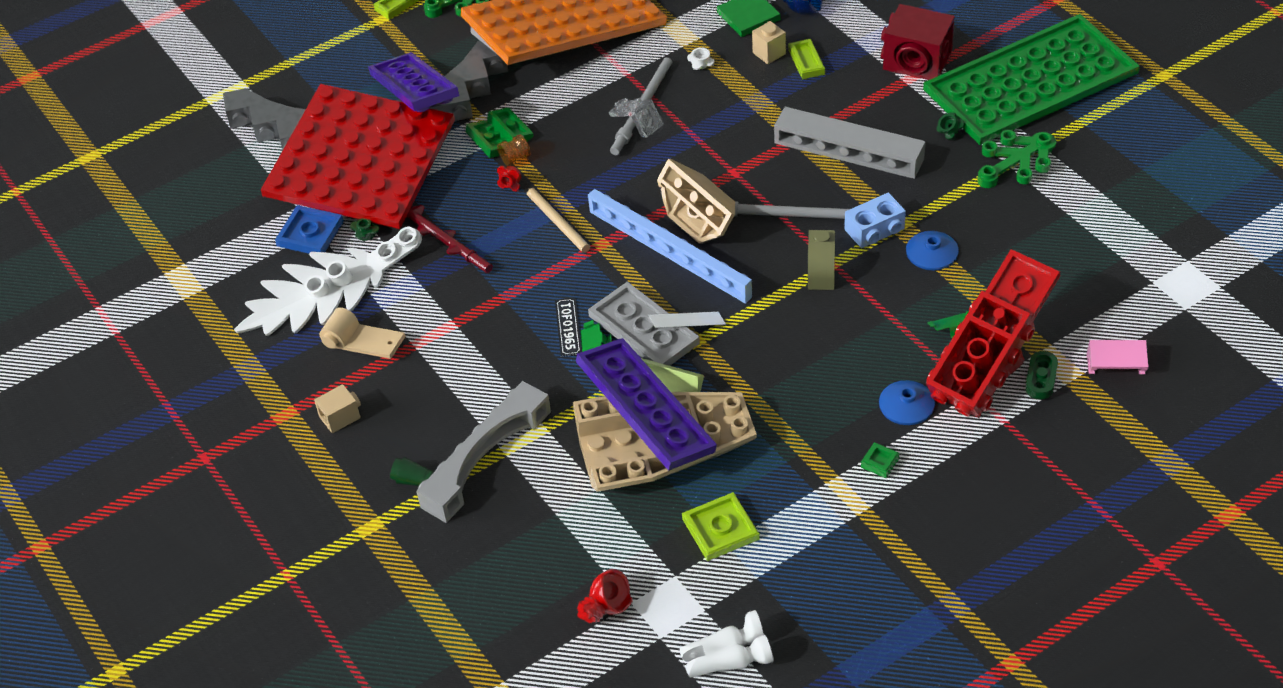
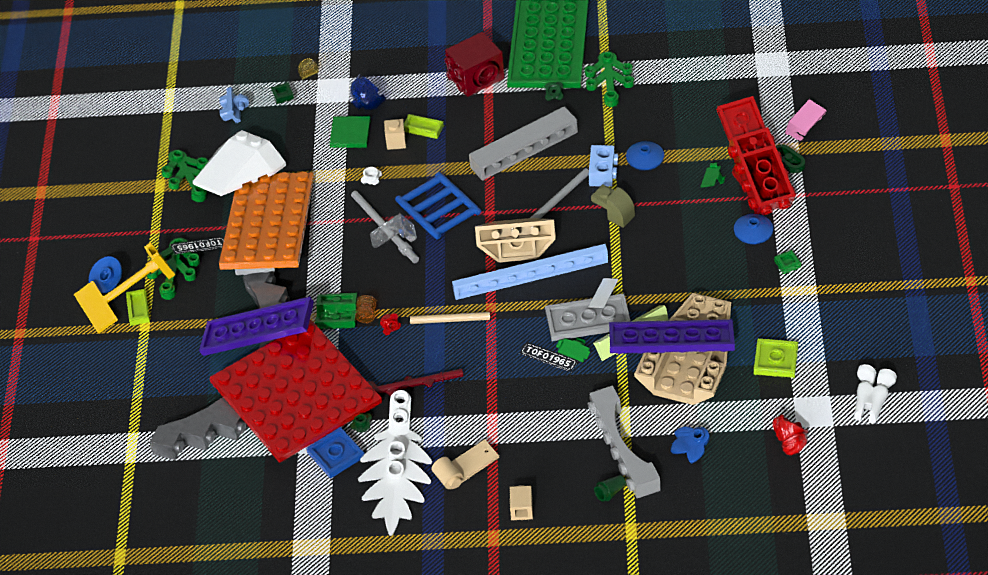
camera: 55 degrees left, 0 degrees up
none -> blue bar [395,172,482,240]
none -> blue plate [671,426,710,463]

